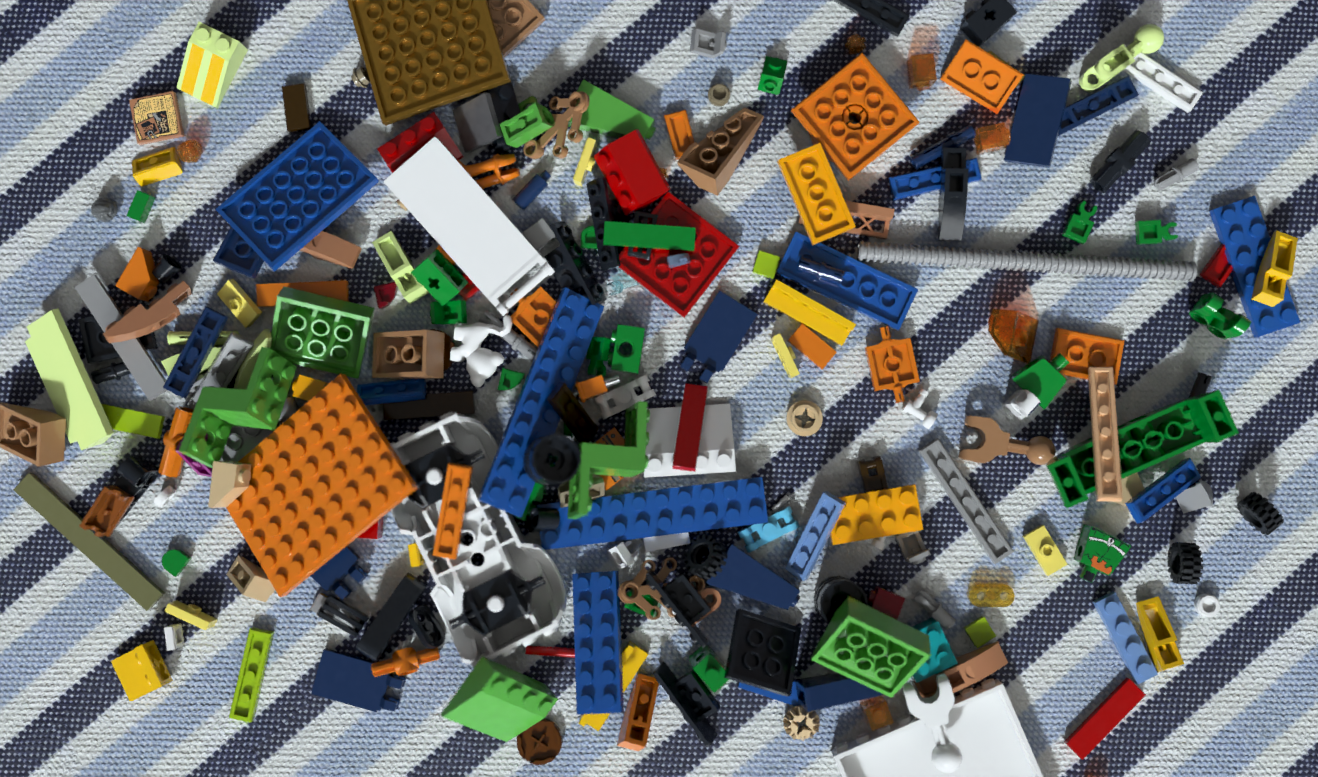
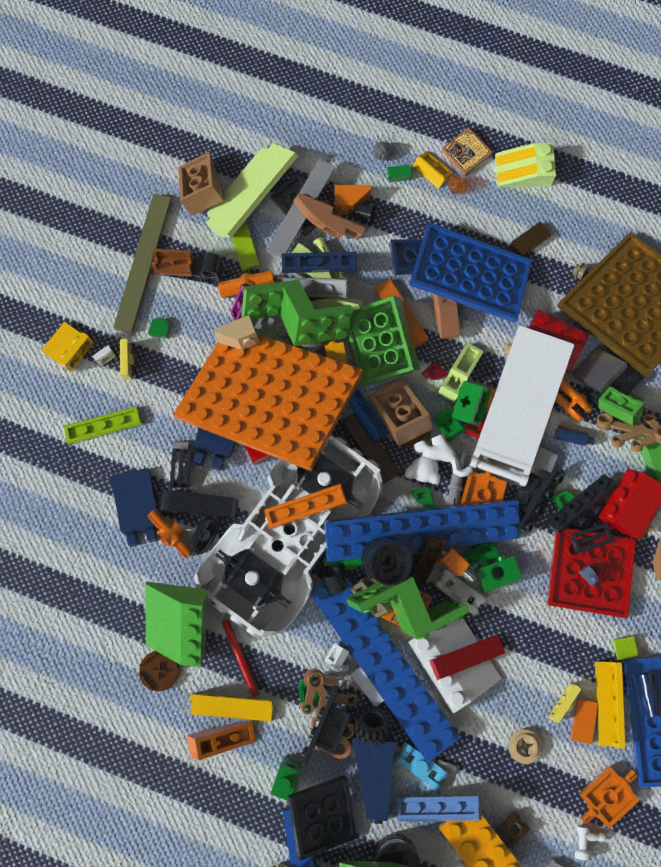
camera: 65 degrees right, 10 degrees down
black axle [91,362,131,384] -> none
white tile [153,485,176,508] -> none
light yellow plate [217,278,263,328] -> none
tan slope [226,555,275,603] -> none
yellow tile [408,542,425,567] -> none
blue plate [572,571,624,715] -> none
light yellow plate [573,137,597,187] -> none
green tile [603,221,696,251] -> none
clear light blue hand [607,280,640,295] -> none
black bracket [653,661,721,747] -> none
dark blue tile [680,290,757,384] -> none

